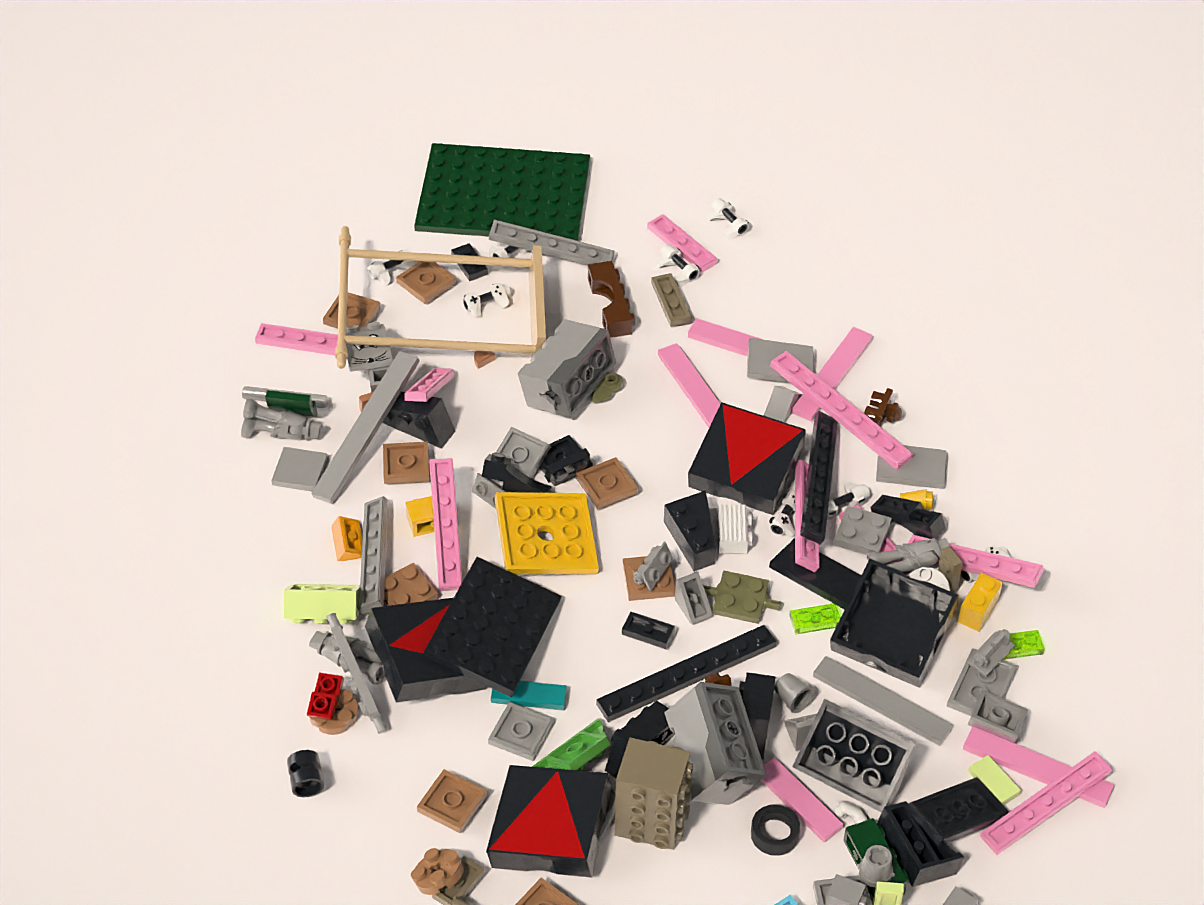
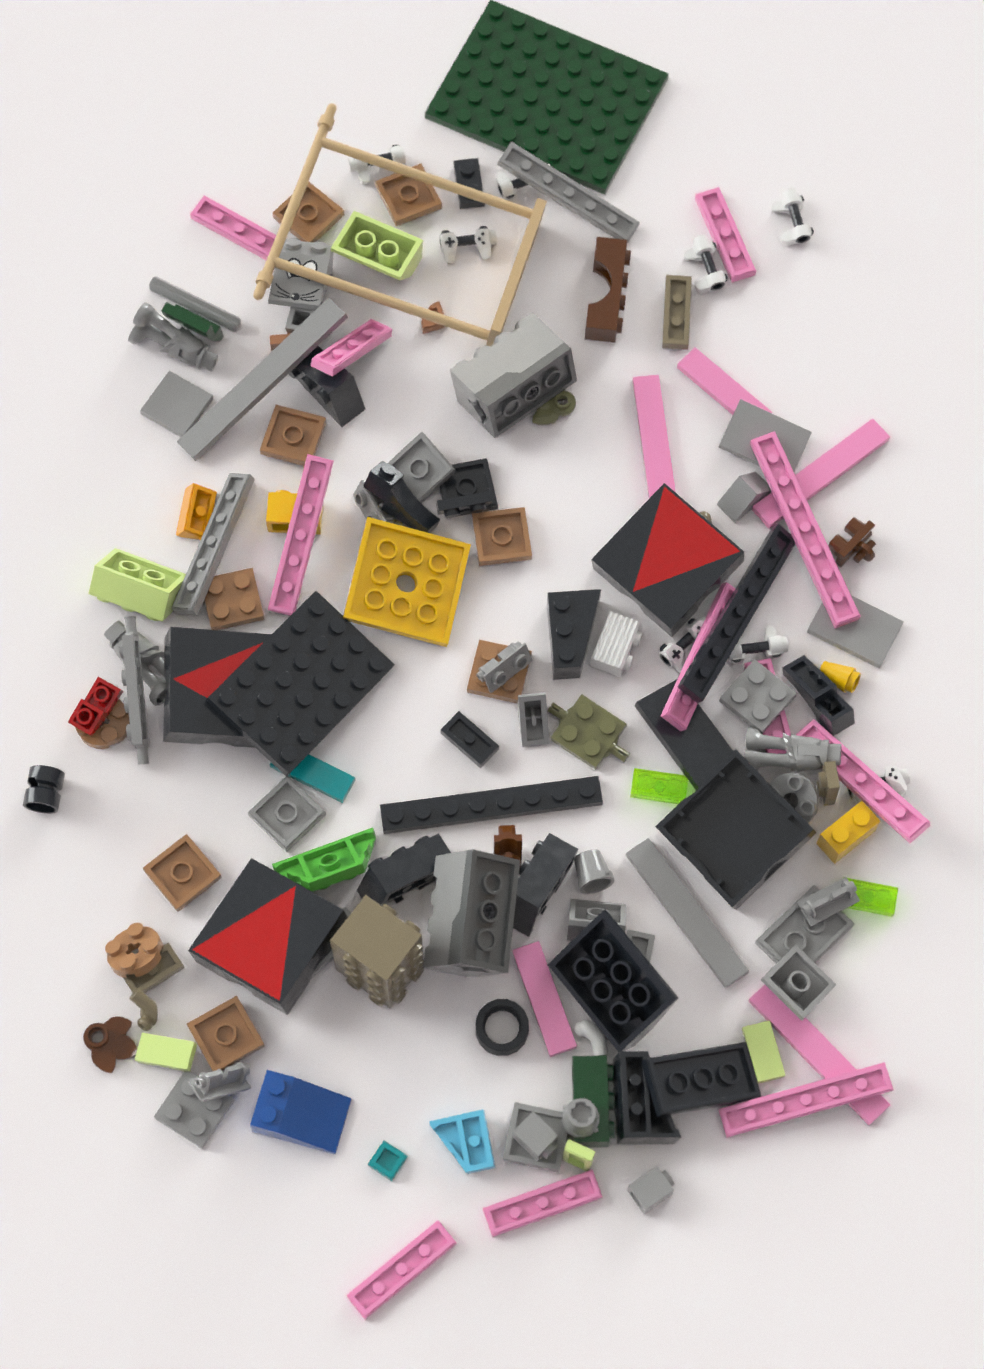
camera: 20 degrees right, 20 degrees up
none -> yellowish green slope [331,211,423,281]

